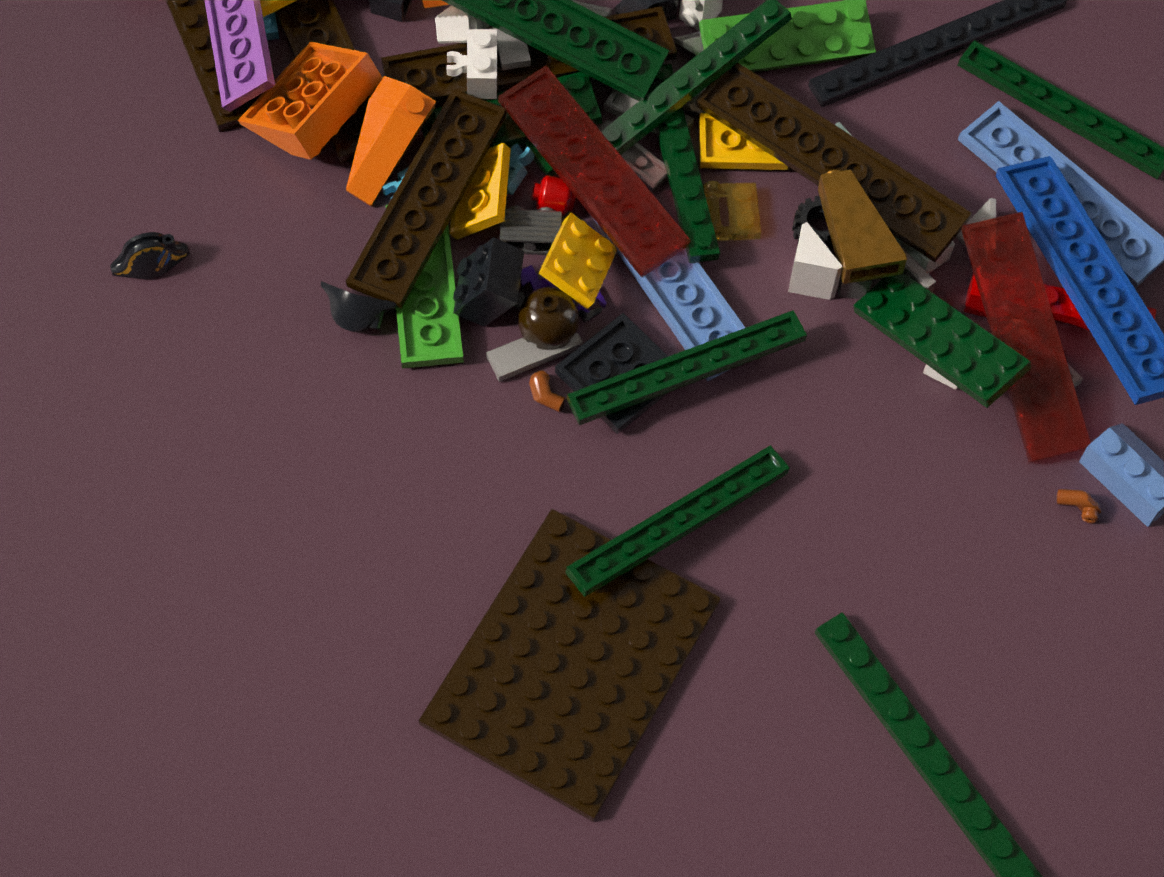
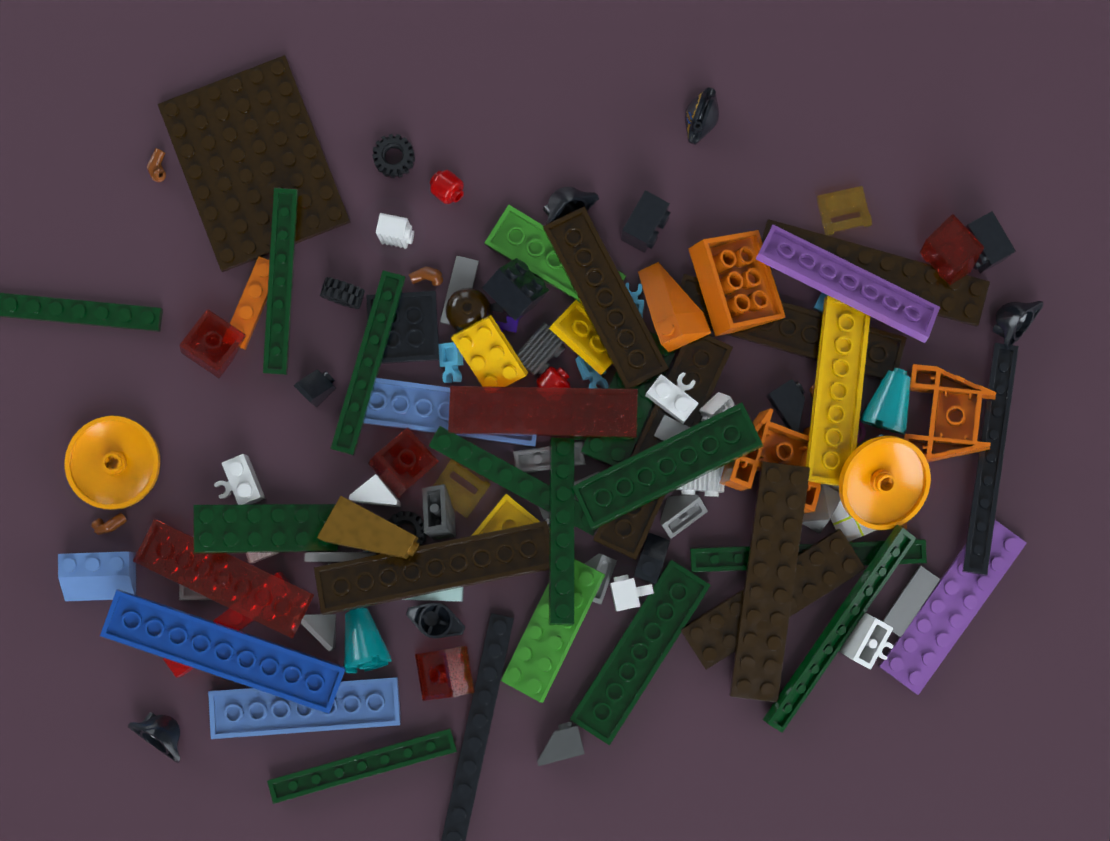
camera: 135 degrees right, 20 degrees up
none -> light orange dish [65,416,160,510]
none -> dark orange arm [147,148,166,182]
none -> clear red slope [179,309,246,378]
none -> white brick [214,454,266,505]
none -> orange plate [223,256,270,350]
none -> black slope [294,369,337,408]
none -> black tyre [320,277,365,309]
none -> teal cone [344,607,392,673]
none -> clear red slope [368,427,439,498]
none -> black tyre [372,134,415,179]
none -> white brick [376,213,414,249]
none -> black hat [406,603,465,638]
none -> clear red slope [415,645,474,701]
none -> dark grey slope [422,484,456,541]
none -> red head [430,170,464,204]
none -> medium azure plate [439,342,463,383]
none -> black brick [621,190,671,253]
none -> clear yellow plate [817,186,872,236]

